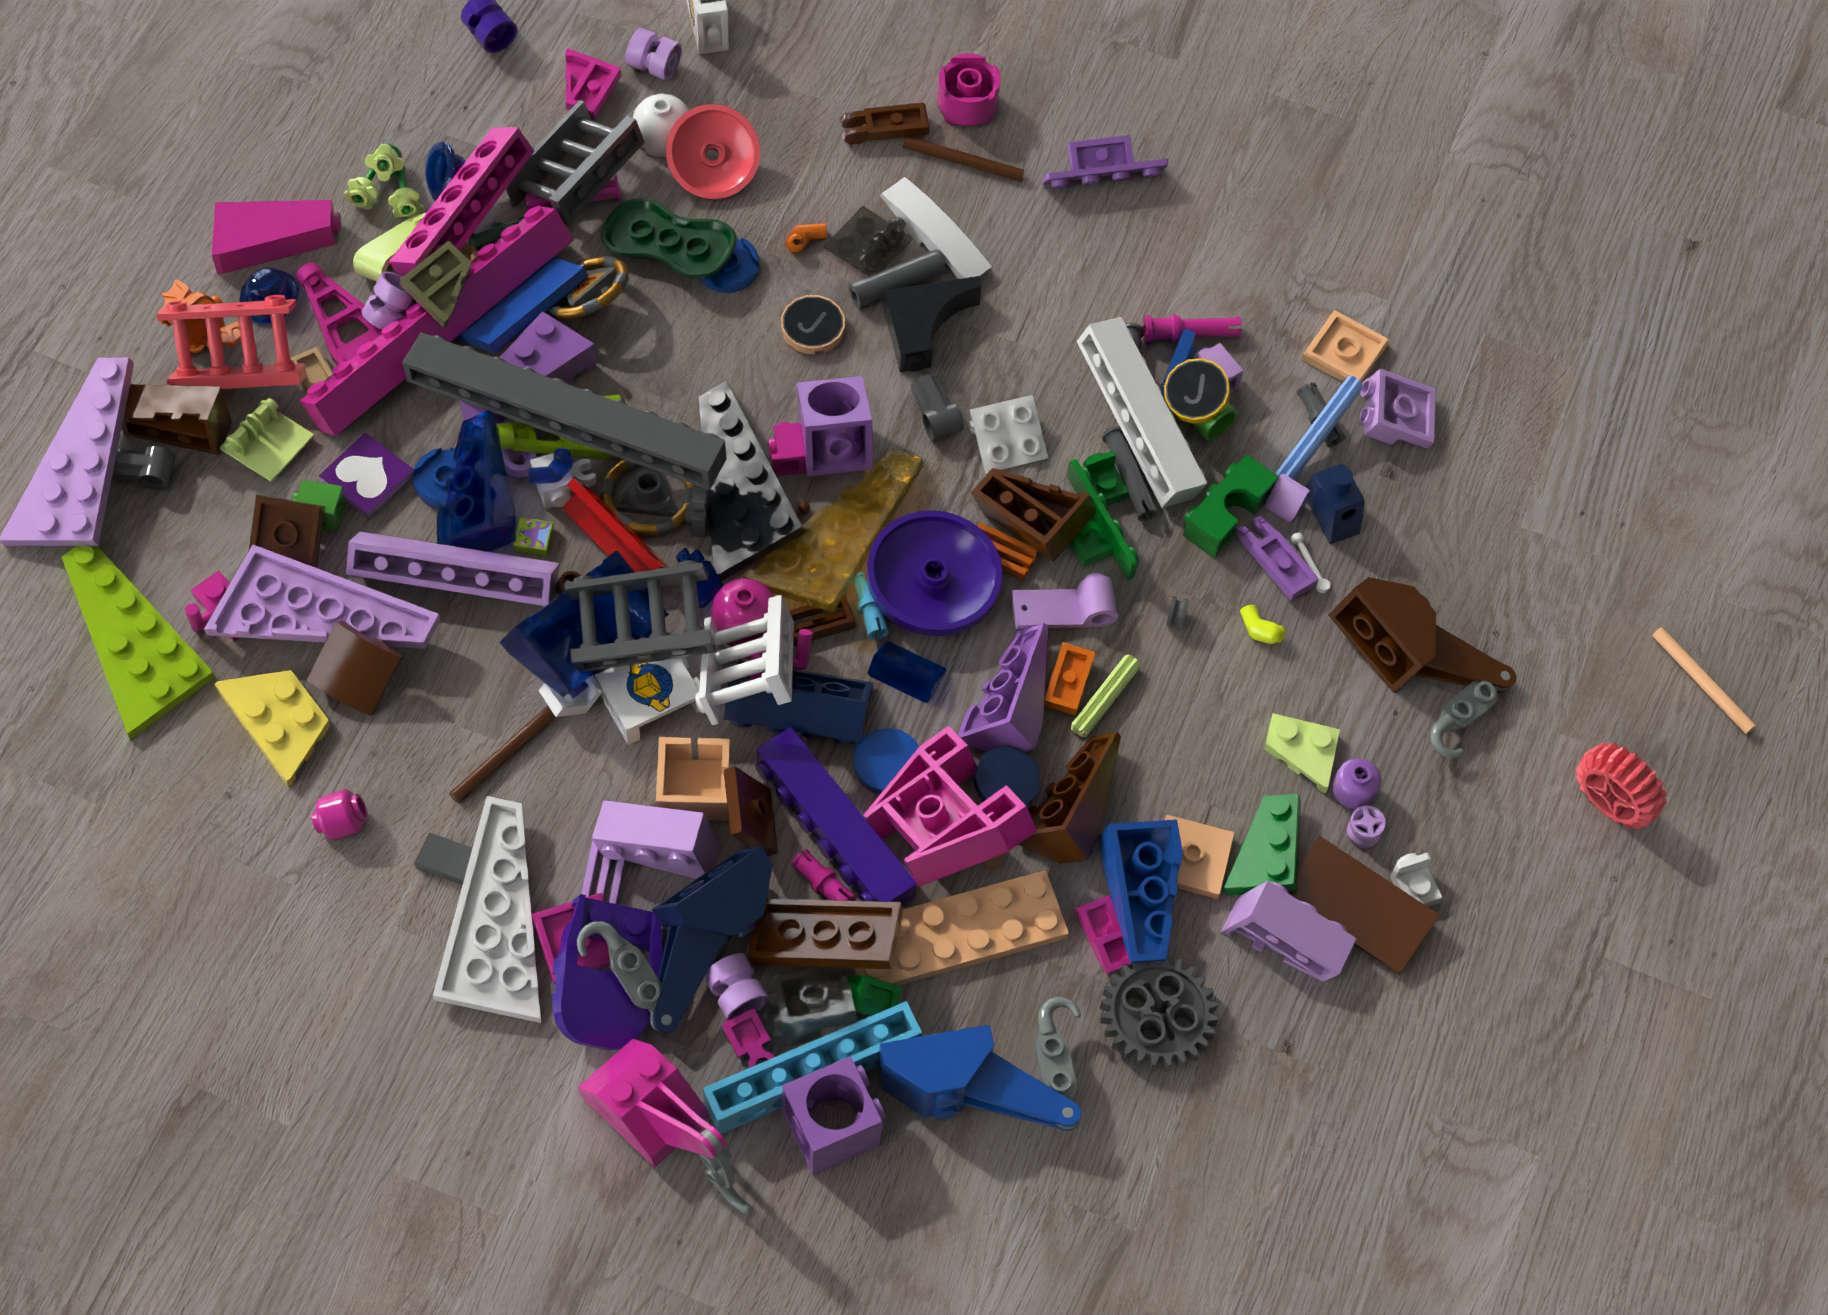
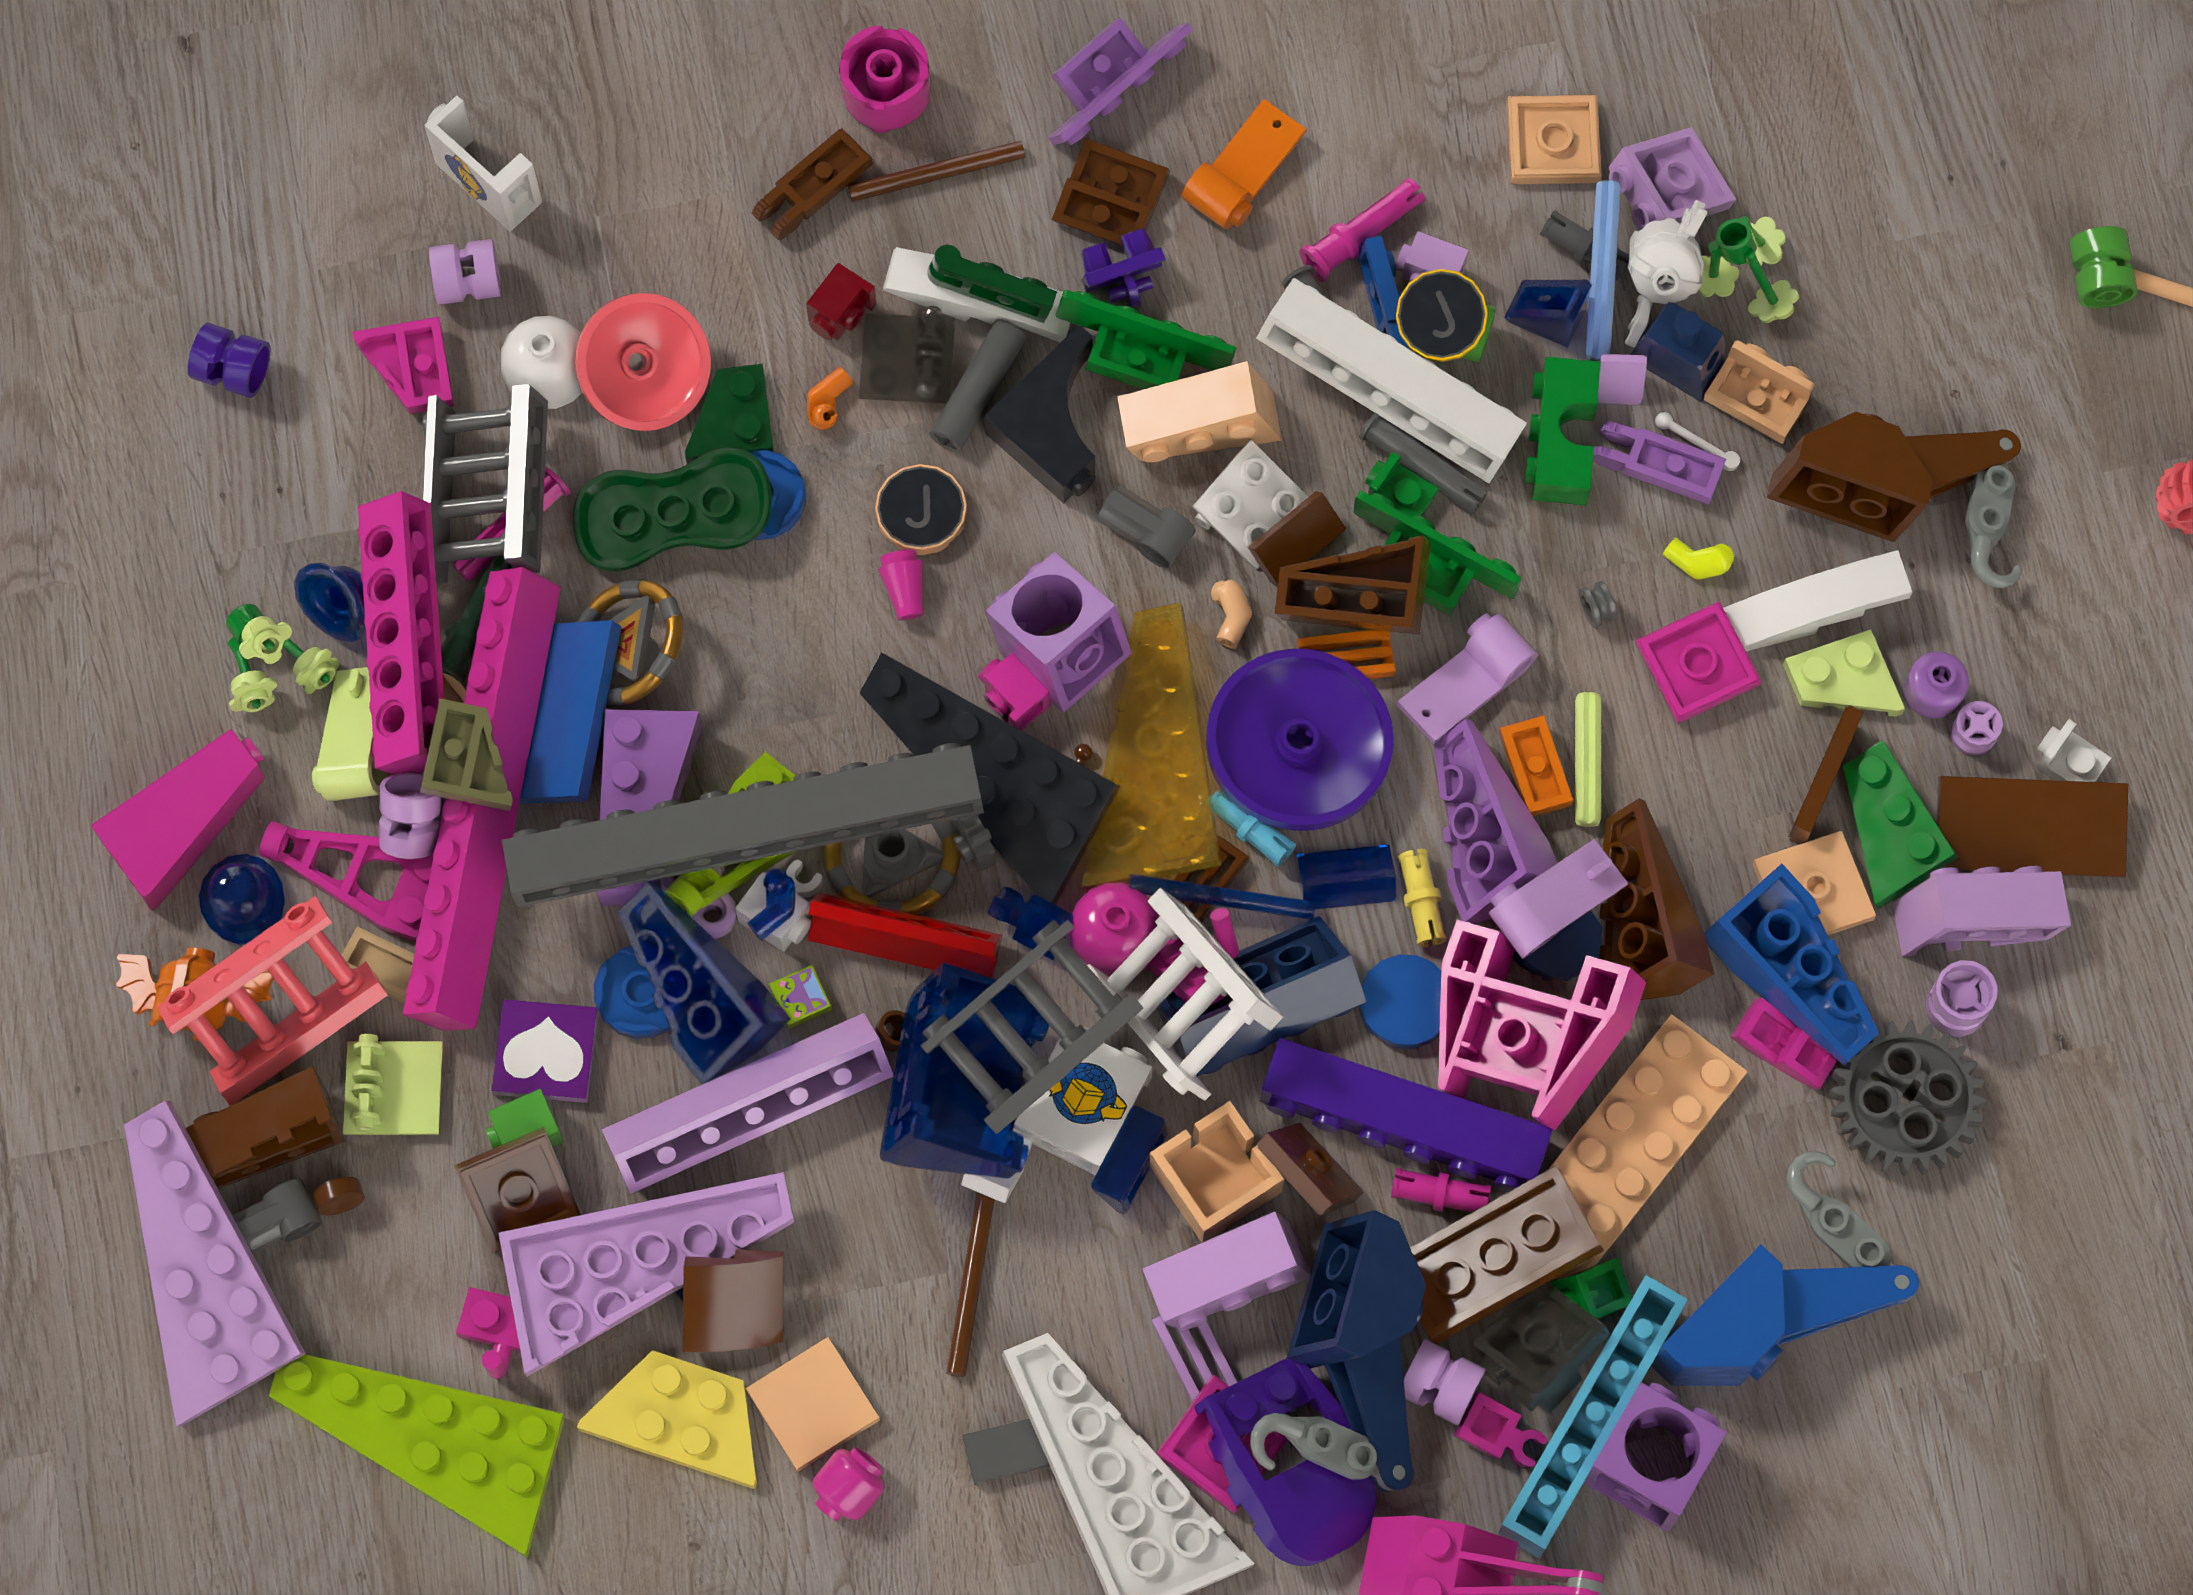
camera: 30 degrees left, 10 degrees up
none -> reddish brown tile [313,1176,365,1216]
none -> dark green wing [685,363,774,464]
none -> light nougat tile [746,1337,880,1472]
none -> dark red brick [806,263,877,340]
none -> dark pink cone [878,549,924,620]
none -> dark green plate [927,244,1057,323]
none -> reddish brown slope [1052,138,1170,246]
none -> green bracket [1056,290,1236,389]
none -> dark purple hips [1081,228,1166,309]
none -> clear blue slope [1091,1106,1168,1215]
none -> light nougat wedge [1118,361,1282,462]
none -> clear blue bar [1128,874,1316,920]
none -> orange door [1181,99,1307,230]
none -> light nougat arm [1211,579,1252,649]
none -> reddish brown tile [1247,491,1346,585]
none -> light yellow pin [1398,849,1447,947]
none -> lavender door [1488,839,1628,959]
none -> clear blue slope [1504,279,1592,348]
none -> white helmet [1625,200,1708,348]
none -> dark pink plate [1635,601,1761,724]
none -> plant [1699,216,1799,323]
none -> light nougat bracket [1704,340,1815,444]
none -> white slope [1723,550,1912,651]
none -> reddish brown tile [1788,705,1864,844]
none -> lavender wheel [1926,960,1997,1037]
none -> bright green wheel [2069,226,2138,309]

